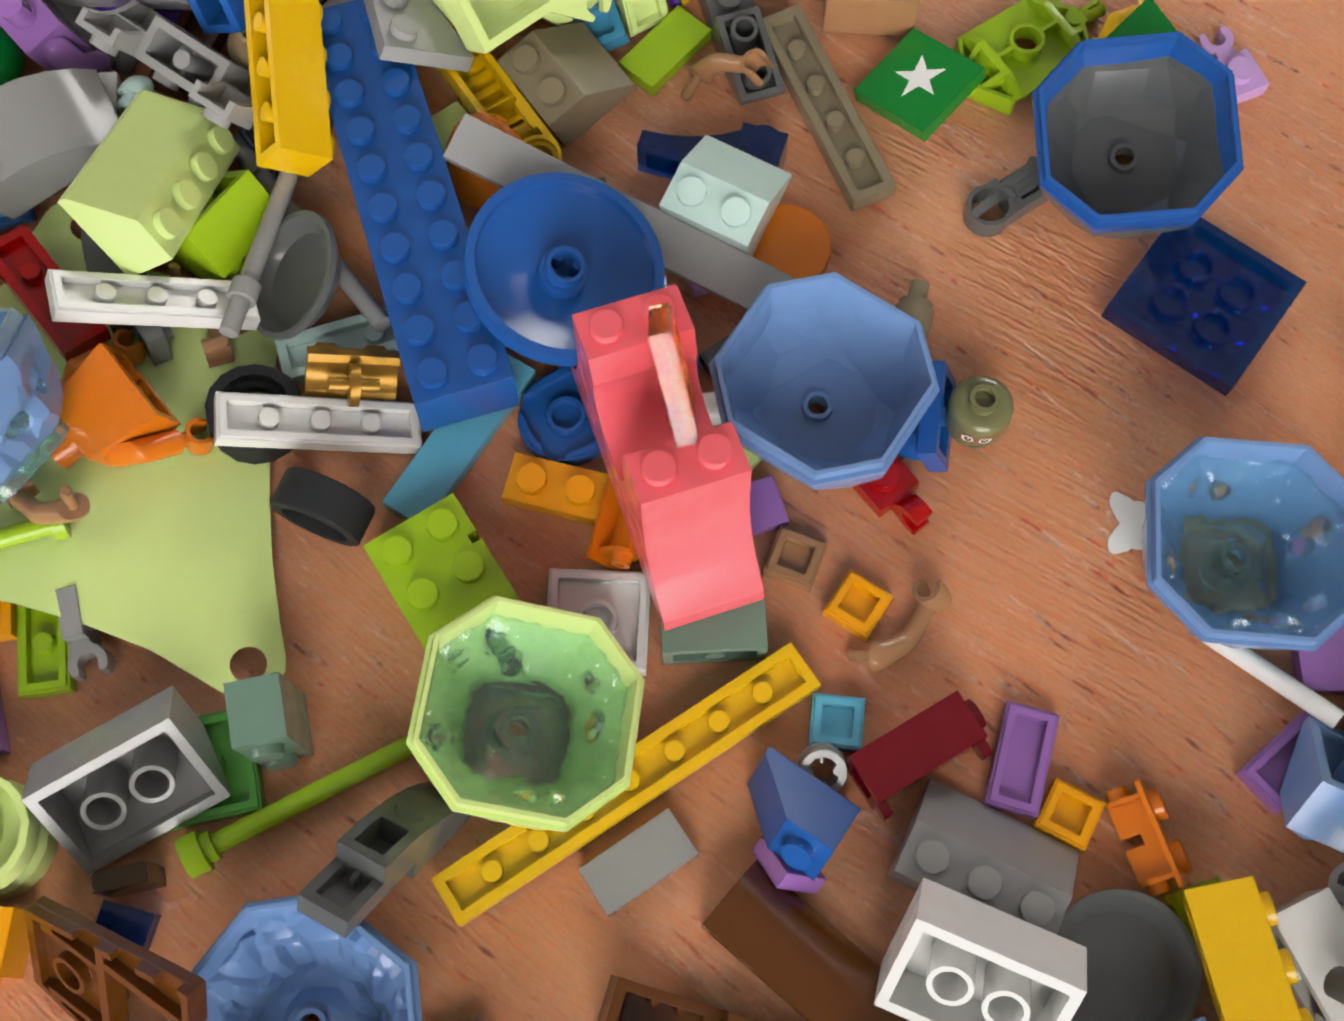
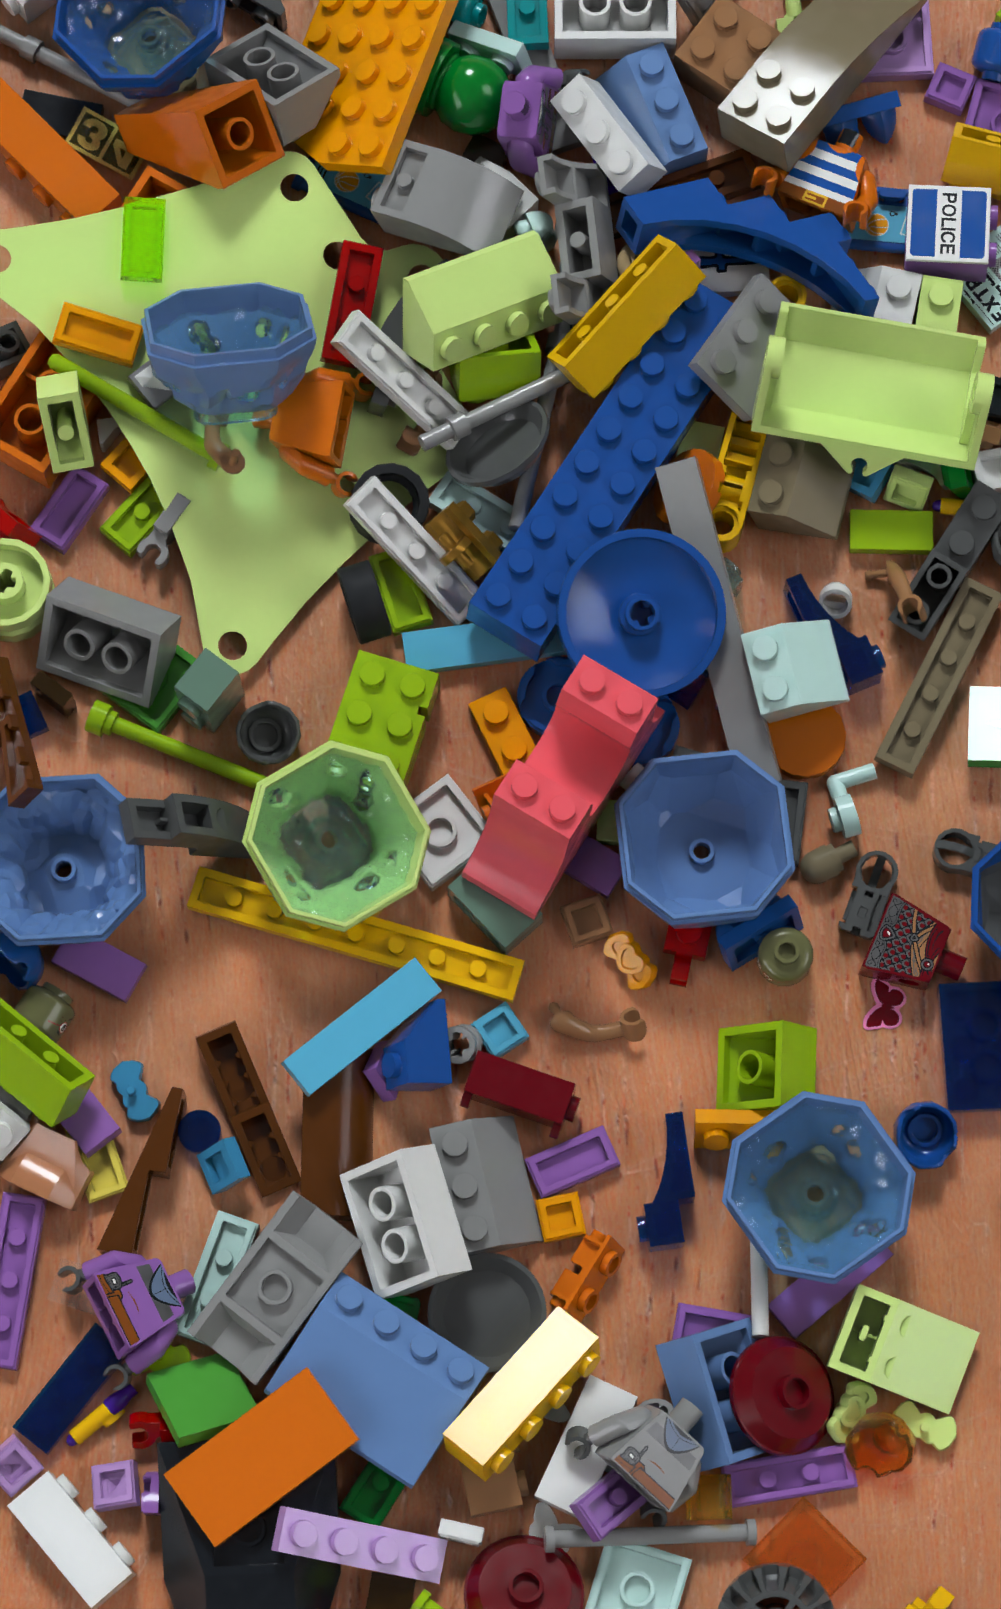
camera: 50 degrees right, 5 degrees up
light grey tile [578,808,699,917] -> none
clear orange tile [648,302,699,448] -> none
light orange tile [822,569,894,642] -> none
none -> dark grey hair [236,701,301,765]
none -> medium azure tile [281,957,442,1097]
none -> lime tile [368,551,433,636]
none -> light orange piece [604,930,658,990]
none -> clear blue slope [636,1112,695,1252]
none -> light orange plate [694,1109,778,1151]
none -> lime slope [716,1020,817,1110]
none -> white hinge [819,582,853,619]
none -> light aqua plate [826,763,877,839]
none -> dark grey piece [838,851,898,940]
none -> torso [859,893,967,990]
none -> dark red sticker [863,979,907,1030]
none -> blue hair [893,1101,958,1169]

